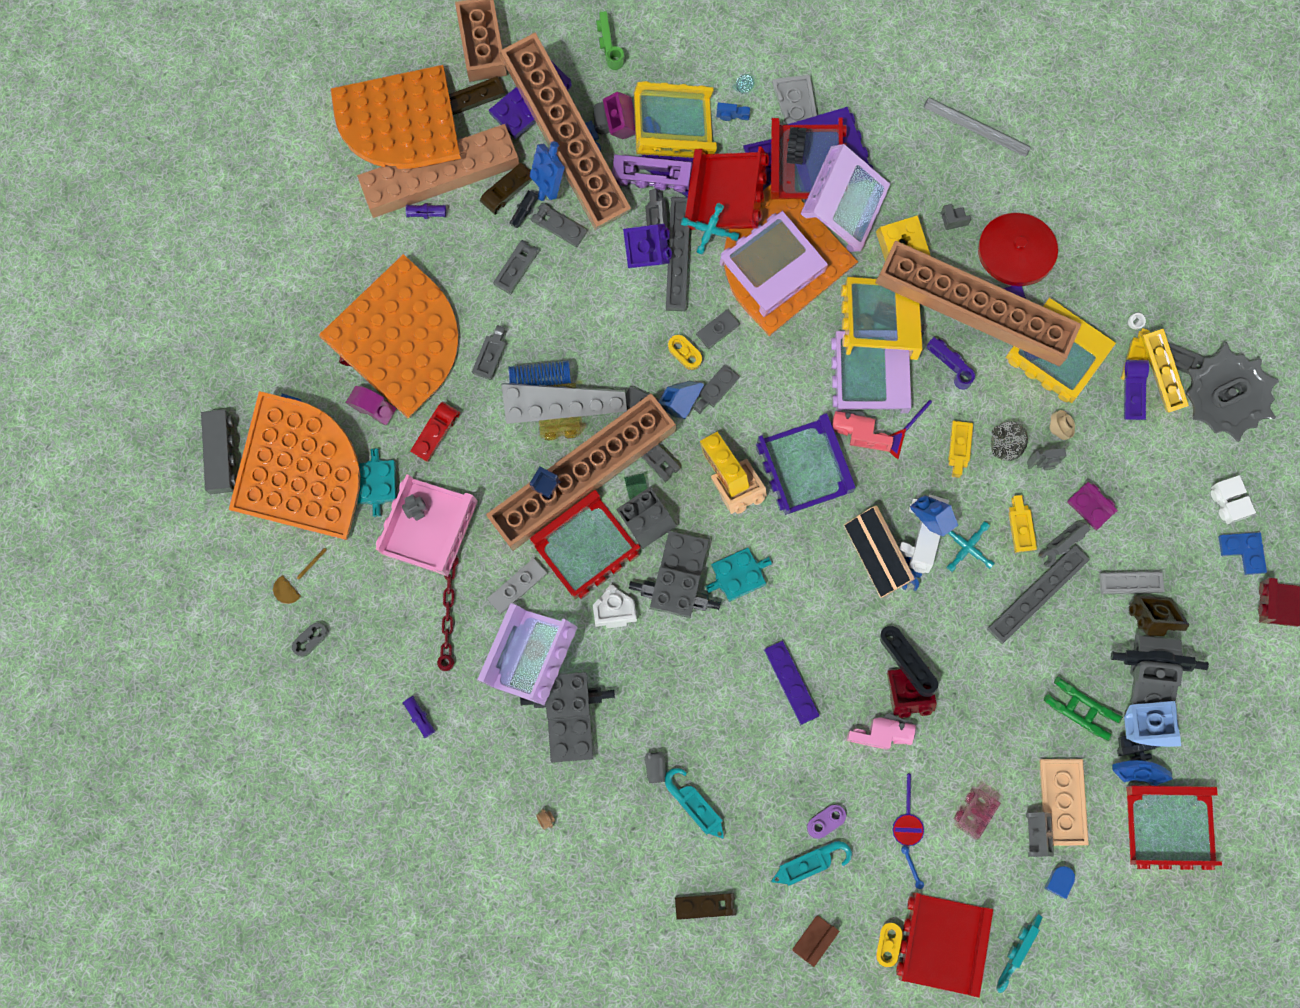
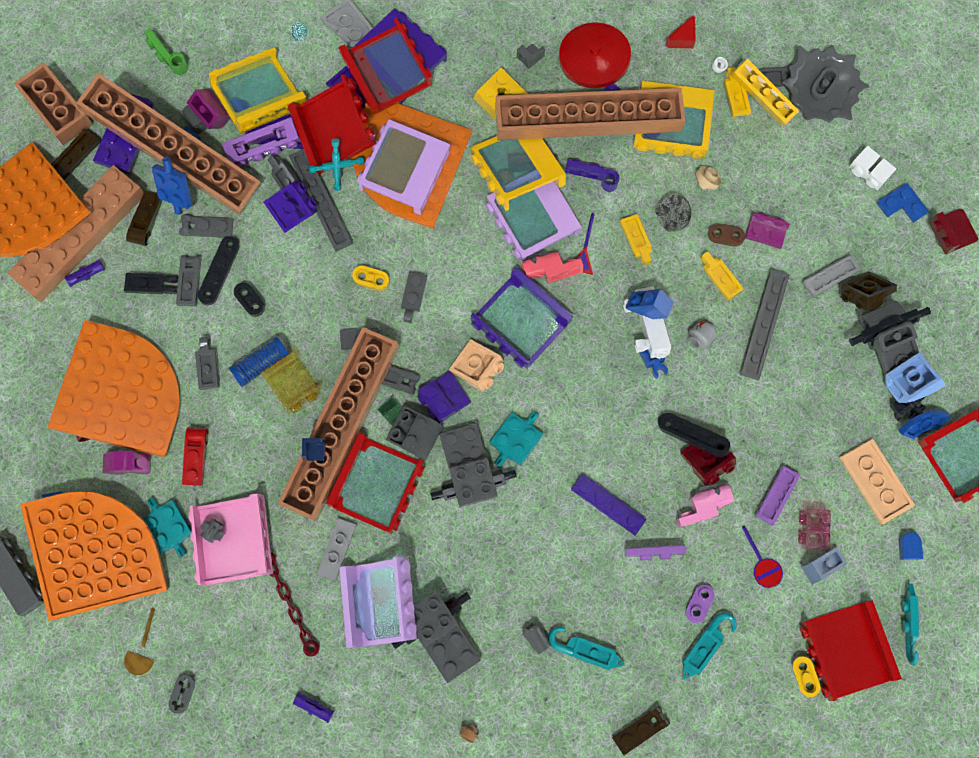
camera: 30 degrees left, 0 degrees up
light grey wing [502,383,627,424] -> none
black axle [510,190,538,228] -> none
white plate [593,584,637,629] -> none
slope [659,381,704,419] -> none
dark grey plate [696,310,740,349] -> none
yellow brick [700,431,750,497] -> none
blue plate [716,102,750,121] -> none
black tyre [787,127,806,165] -> none
copper panel [792,916,840,967] -> none
panel [801,144,890,252] -> none
black tile [844,506,915,598] -> none
blue hinge [901,846,924,889] -> none
teal piece [946,522,995,572] -> none
dark grey hinge [1026,812,1054,857] -> none
dark grey plate [1027,448,1067,470] -> none
dark grey plate [1038,521,1091,567] -> none
green piece [1044,677,1123,741] -> none
dark purple plate [1124,360,1149,420] -> none
none -> black hinge [124,273,178,295]
none -> black plate [198,236,240,306]
none -> black plate [234,282,265,317]
none -> dark purple plate [417,371,471,424]
none -> medium lavender plate [624,545,687,560]
none -> red slope [665,16,696,49]
none -> light grey head [688,321,717,349]
none -> reddish brown plate [708,224,745,247]
none -> medium lavender plate [755,465,800,526]
none -> sand blue plate [801,547,847,584]

